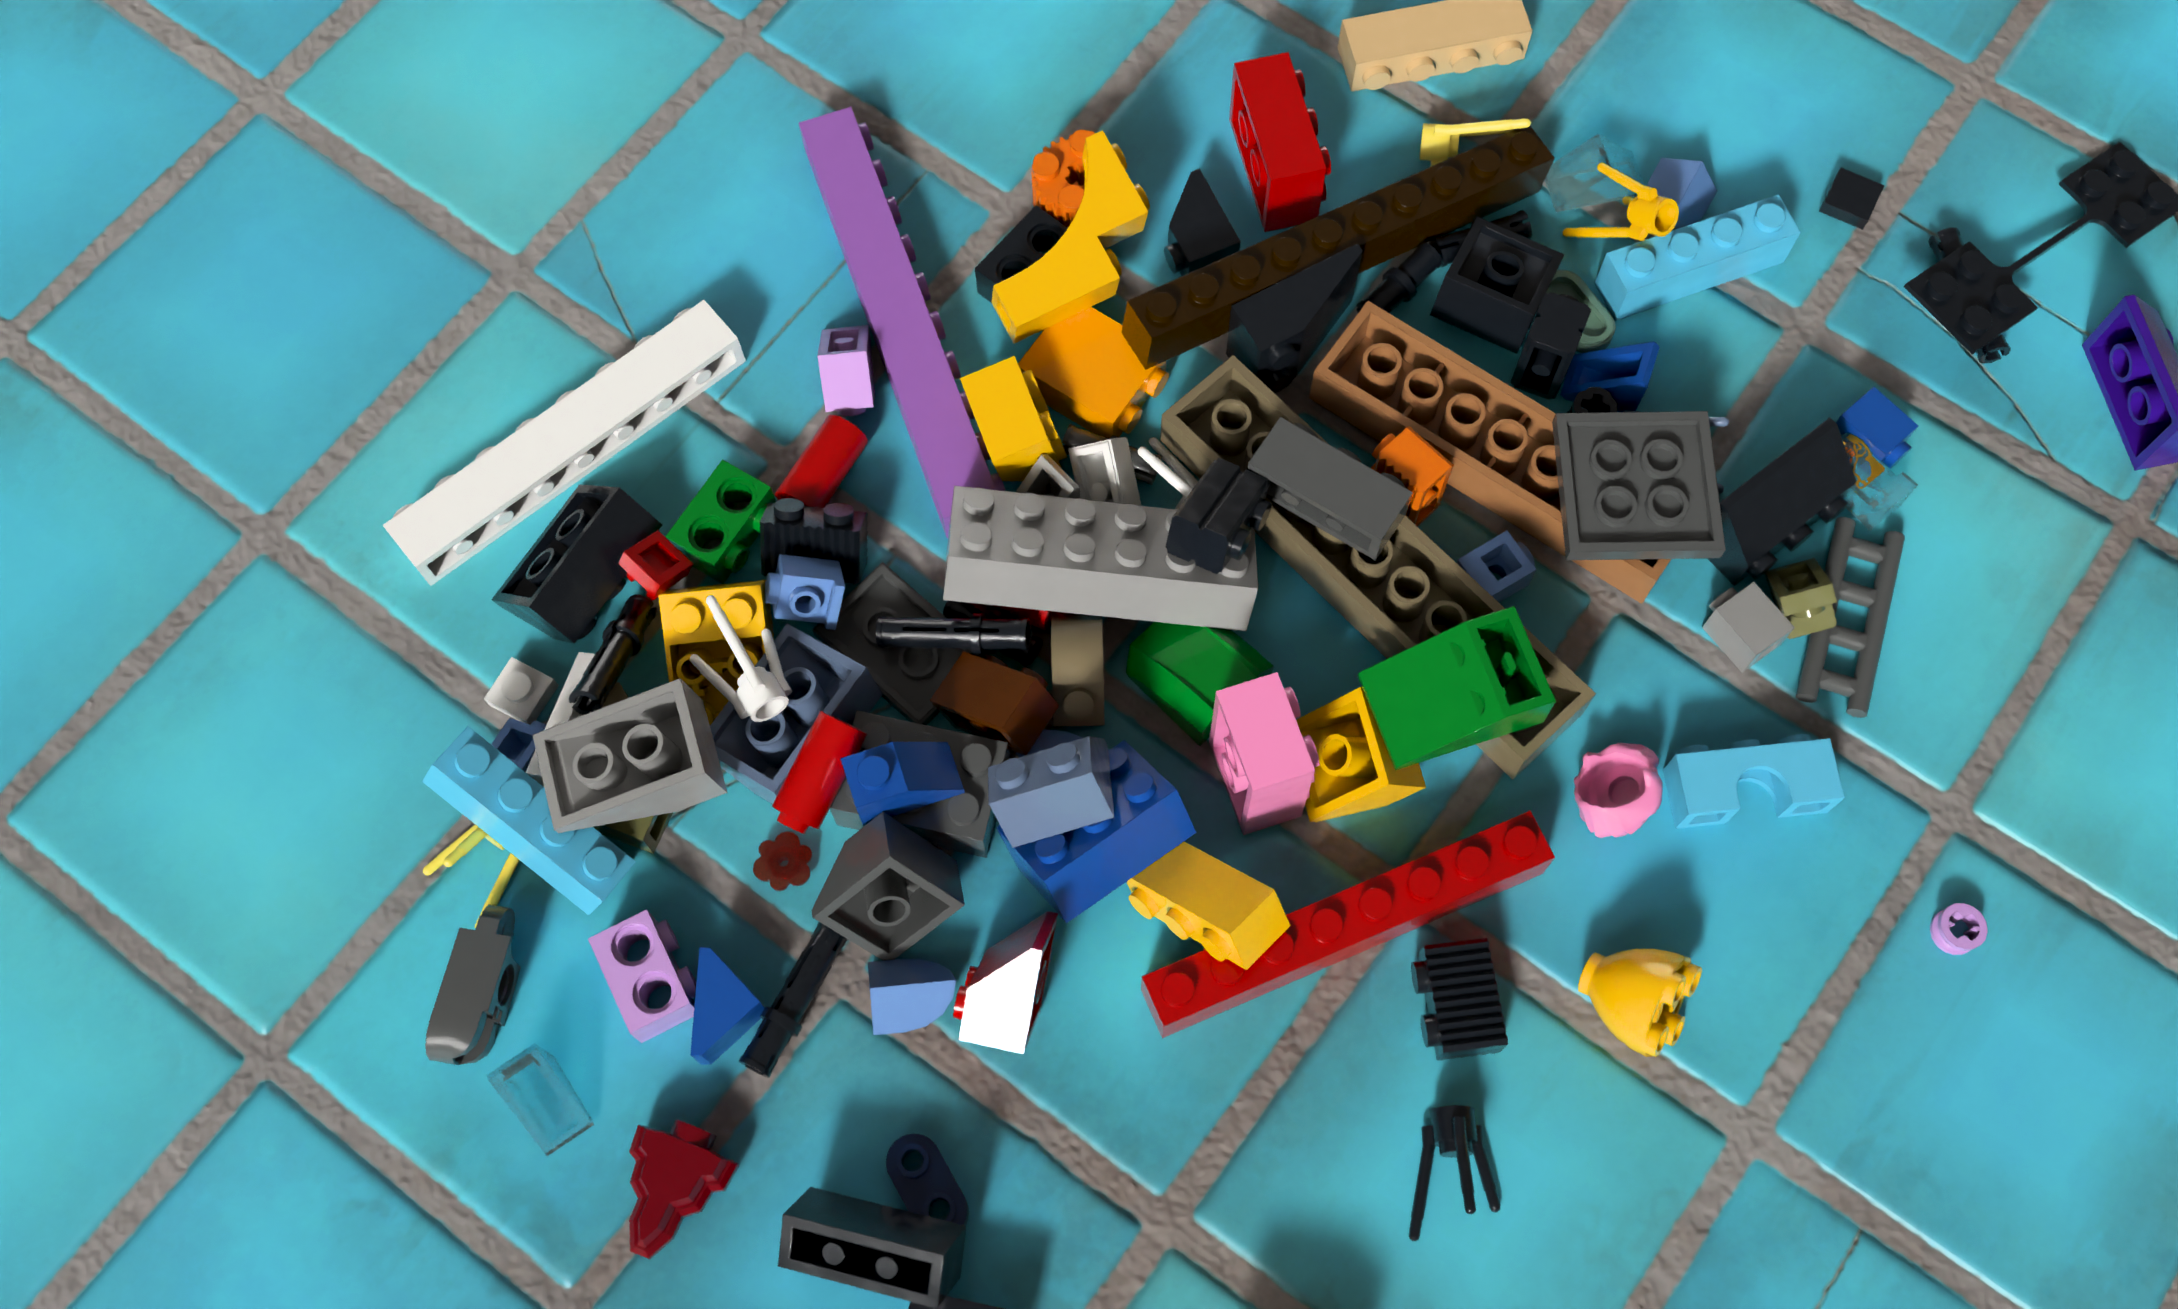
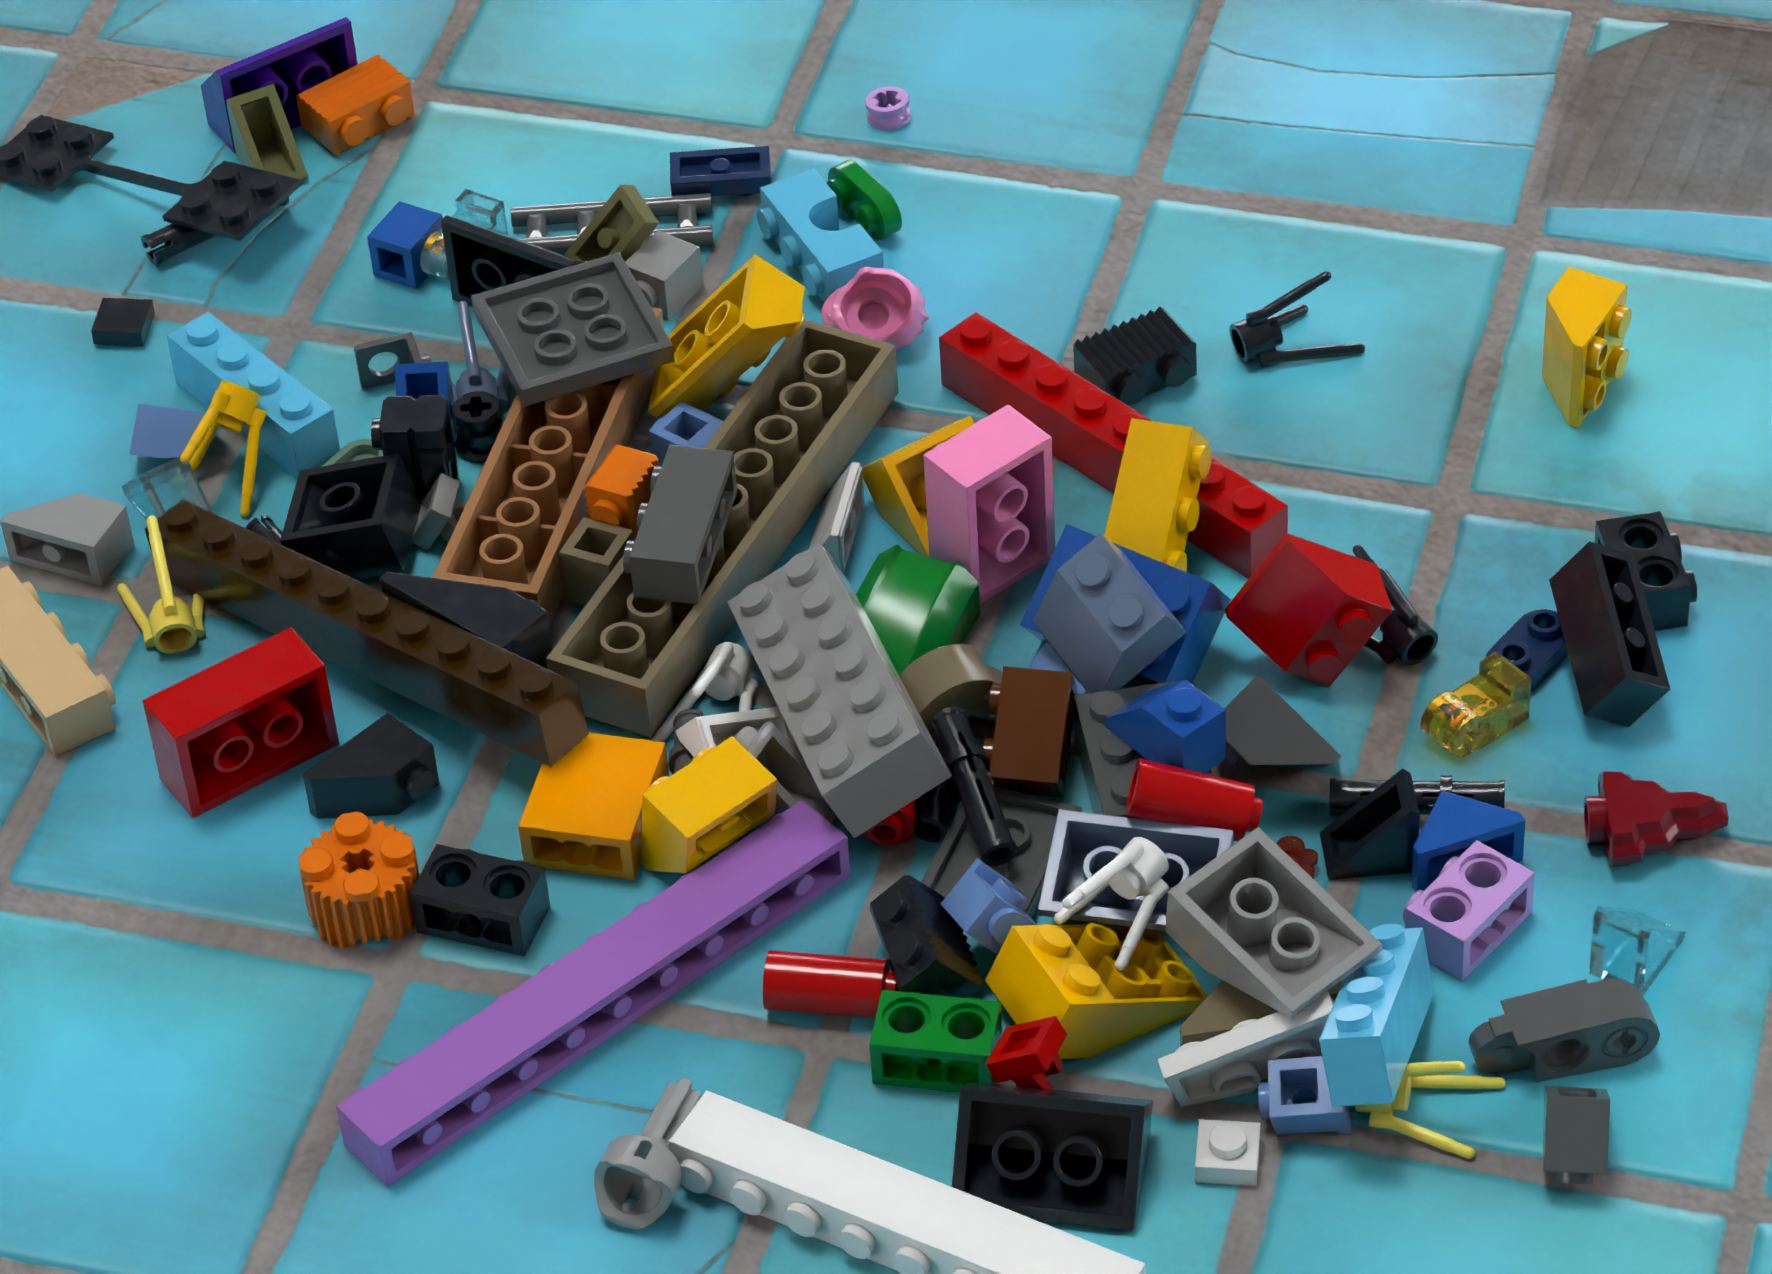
camera: 110 degrees left, 25 degrees down
black pin [569,595,657,715] -> none
lavender slope [817,325,875,416] -> none
medium blue brick [868,959,956,1035] -> none
yellow arch [992,130,1150,344] -> none
black brick [1165,458,1272,574] -> none
green slope [1357,606,1556,770] -> none
yellow piece [1578,949,1702,1057] -> none
none -> light grey slope [0,493,134,586]
none -> olive slope [226,84,308,180]
none -> orange brick [296,54,415,156]
none -> dark grey bracket [354,332,432,389]
none -> light grey tile [411,473,467,550]
none -> dark tan brick [559,517,634,605]
none -> light grey piece [594,1077,701,1230]
none -> yellow slope [648,254,805,418]
none -> dark blue plate [670,146,771,197]
none -> white slope [809,462,865,572]
none -> green plate [826,160,902,240]
none -> black slope [1319,768,1420,880]
none -> black plant [1353,545,1438,666]
none -> clear yellow leg [1420,651,1531,758]
none -> dark grey slope [1543,1086,1610,1184]

